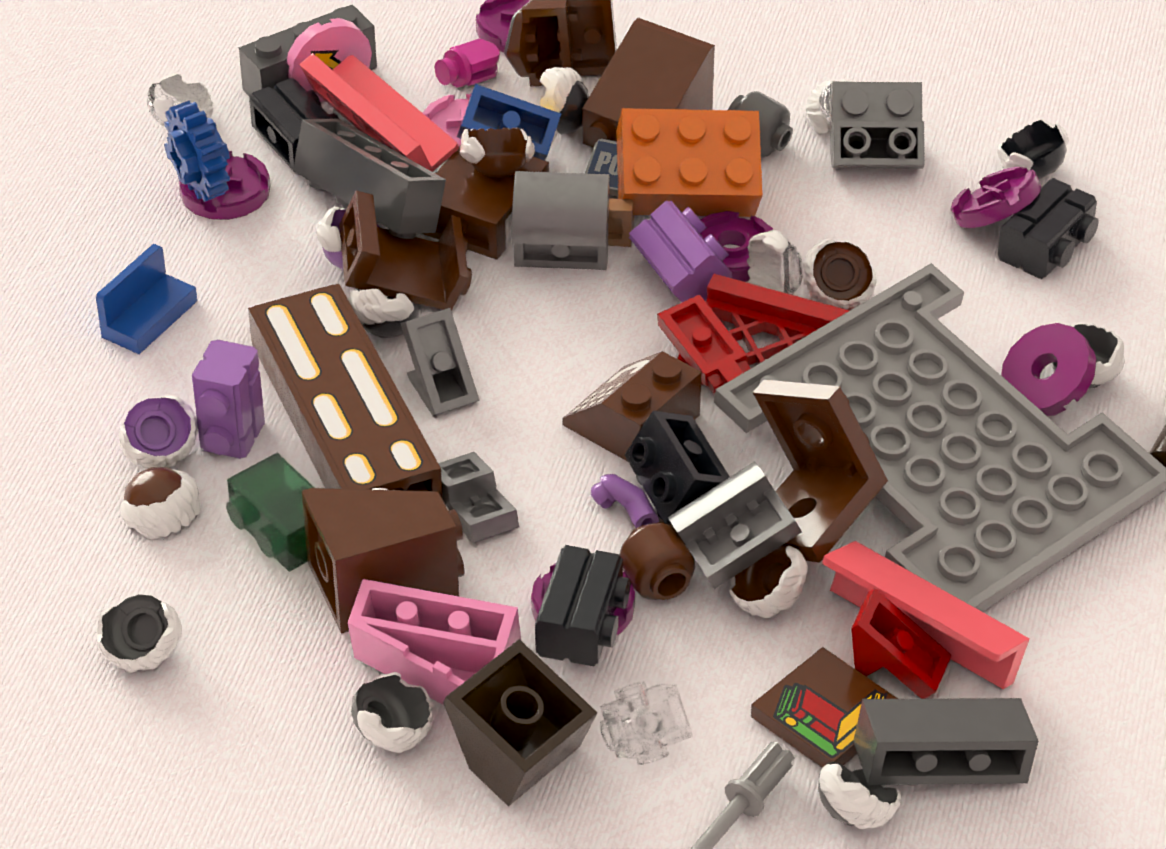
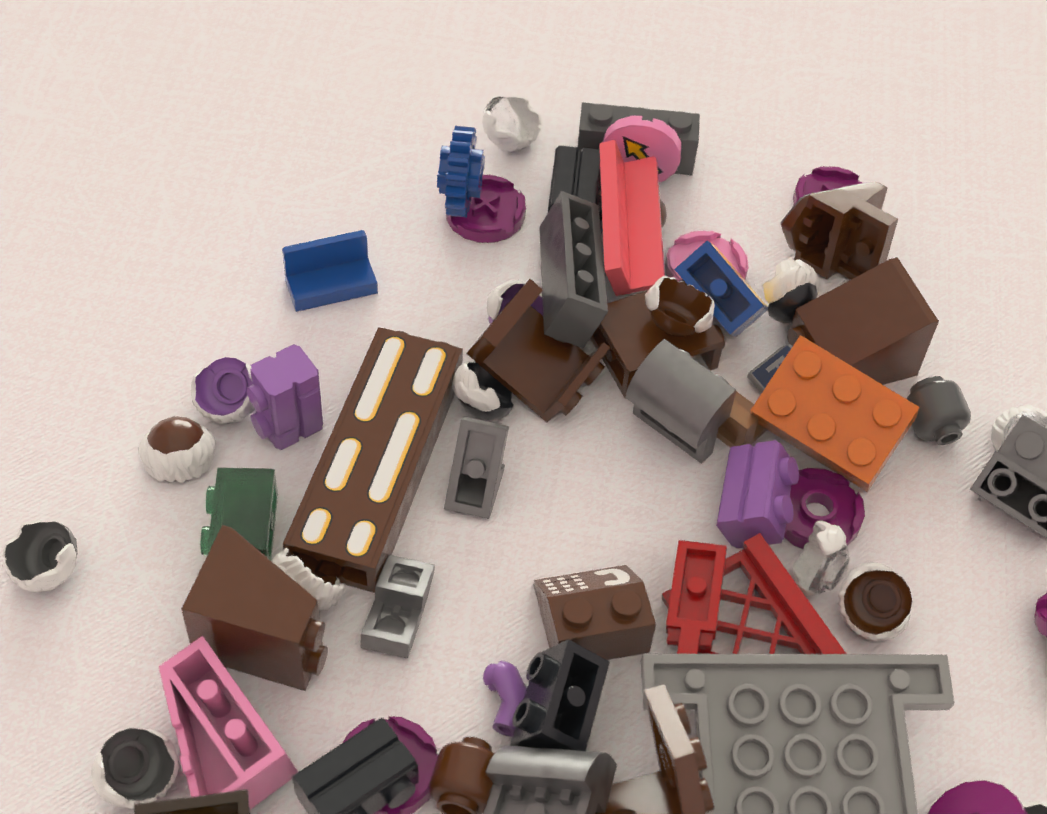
camera: 35 degrees right, 10 degrees up
dark pink arm [434,39,500,88] -> none

